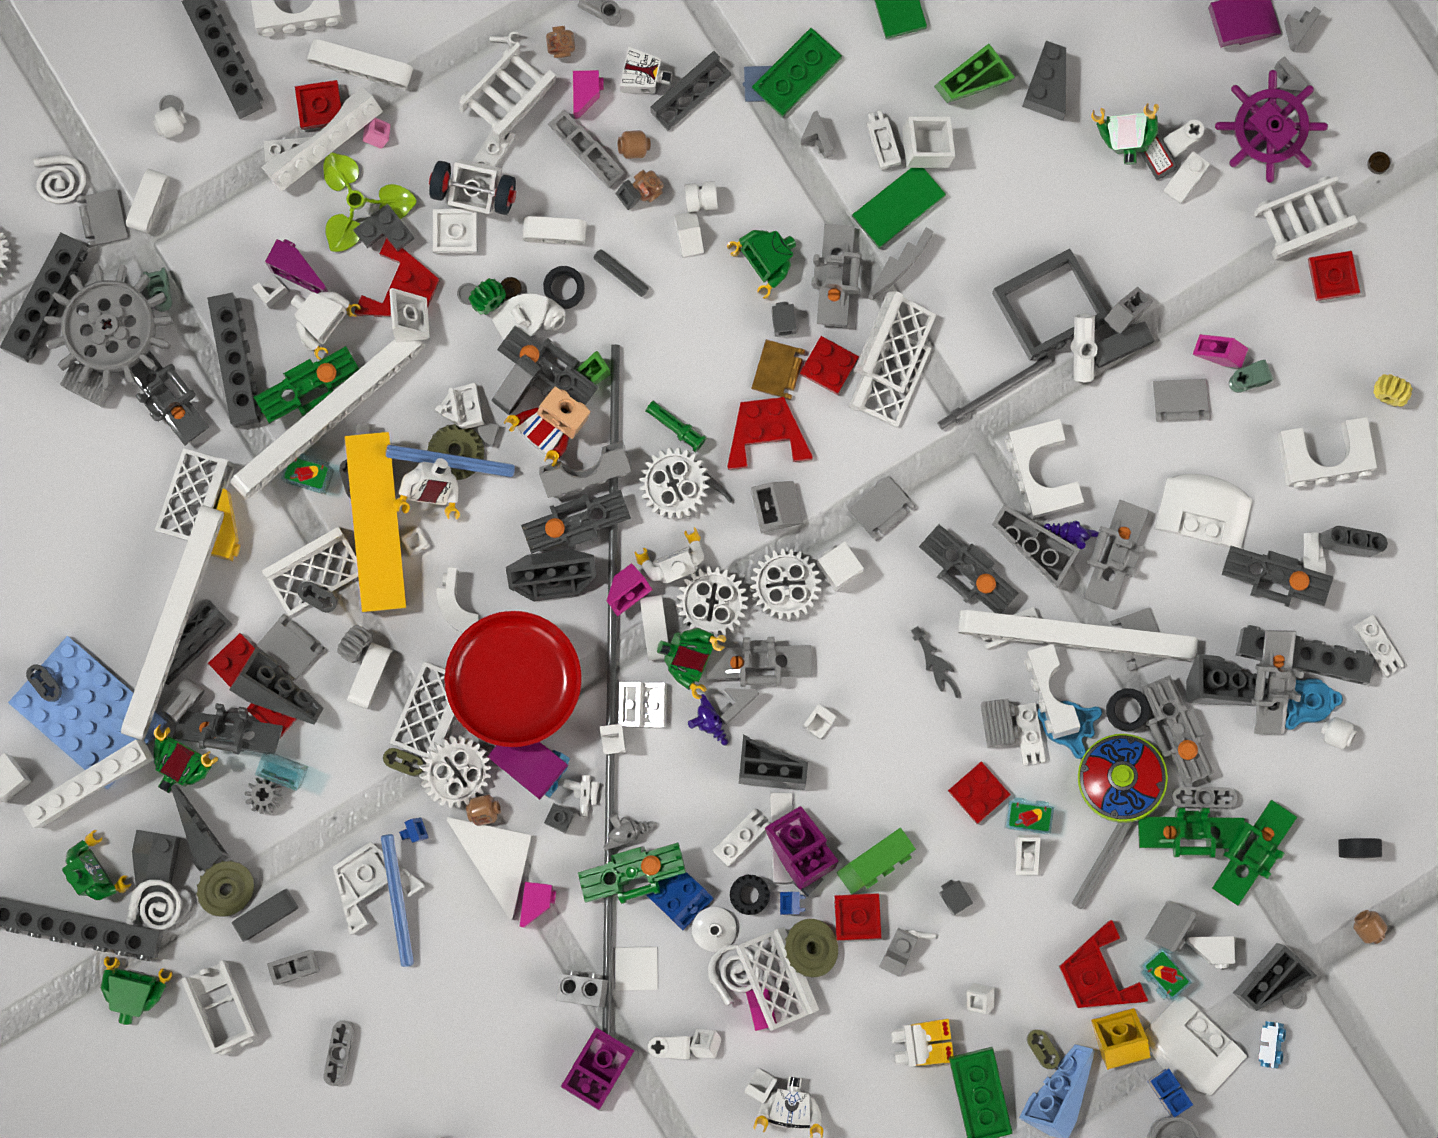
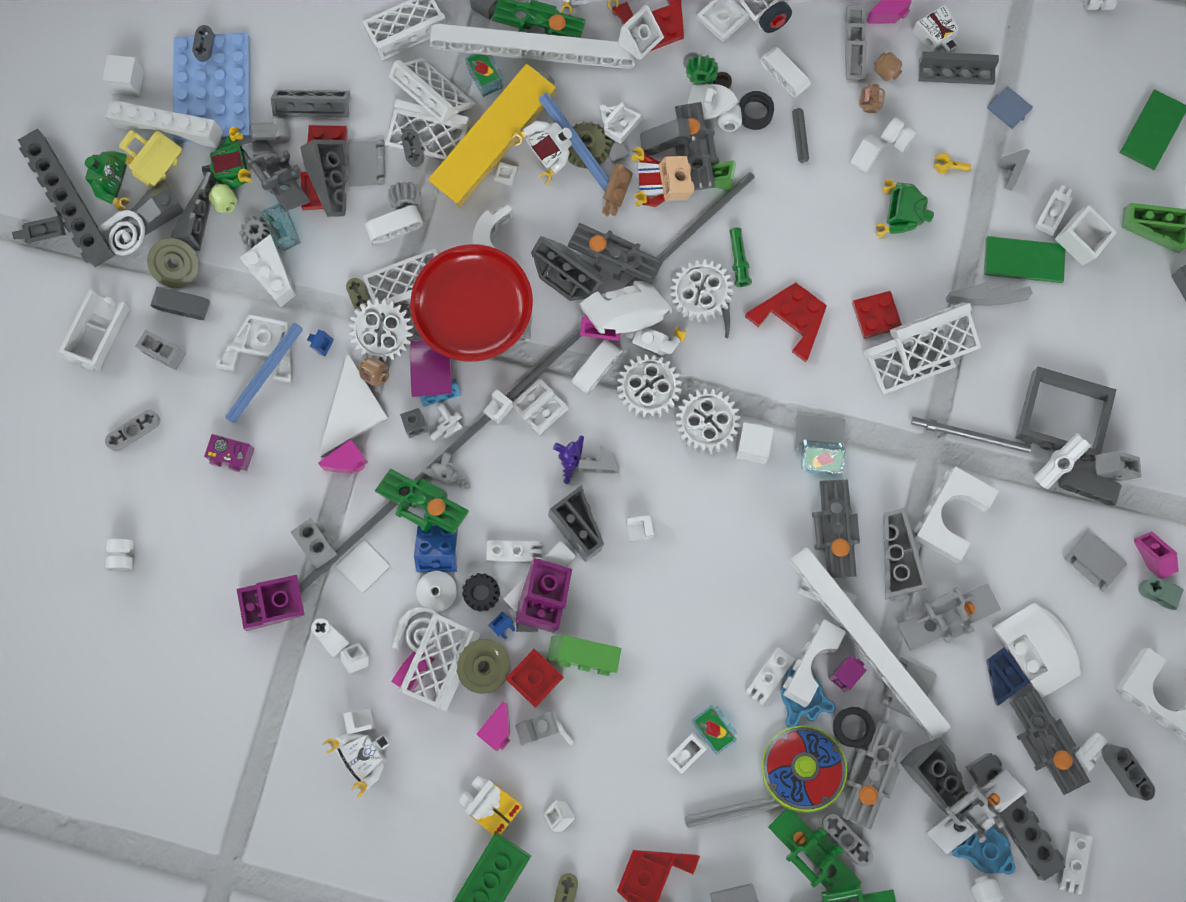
camera: 50 degrees right, 5 degrees down
green torso [100,956,173,1025] -> none
white beam [121,505,224,741] -> none
yellow slope [210,489,240,562] -> none
light grey arch [539,440,632,498] -> none
dark grey tile [615,180,642,210] -> none
torso [657,628,726,699] -> none
light grey piece [706,637,813,687] -> none
pearl gold piece [751,339,805,400] -> none
light grey slope [751,481,804,534] -> none
green tile [752,27,842,118] -> none
dark grey brick [771,302,797,336] -> none
light grey piece [811,224,863,326] -> none
dark grey piece [911,626,959,698] -> none
dark grey brick [939,879,973,915] -> none
red plate [948,761,1011,824] -> none
light grey brick [980,699,1018,748] -> none
dark purple piece [1044,521,1099,549] -> none
none -> dark grey hinge [12,216,66,243]
none -> light yellow piece [119,130,182,188]
none -> magenta brick [204,434,254,472]
none -> yellowish green head [208,184,238,213]
none -> white wedge [240,234,296,307]
none -> white fence [389,58,475,123]
none -> dark pink slope [476,701,510,751]
none -> white slope [580,281,672,334]
none -> medium nougat plate [602,164,633,217]
none -> brick [800,440,846,475]
none -> magenta brick [828,656,867,692]
none -> yellow bar [933,153,971,174]
none -> dark blue wing [986,648,1030,706]

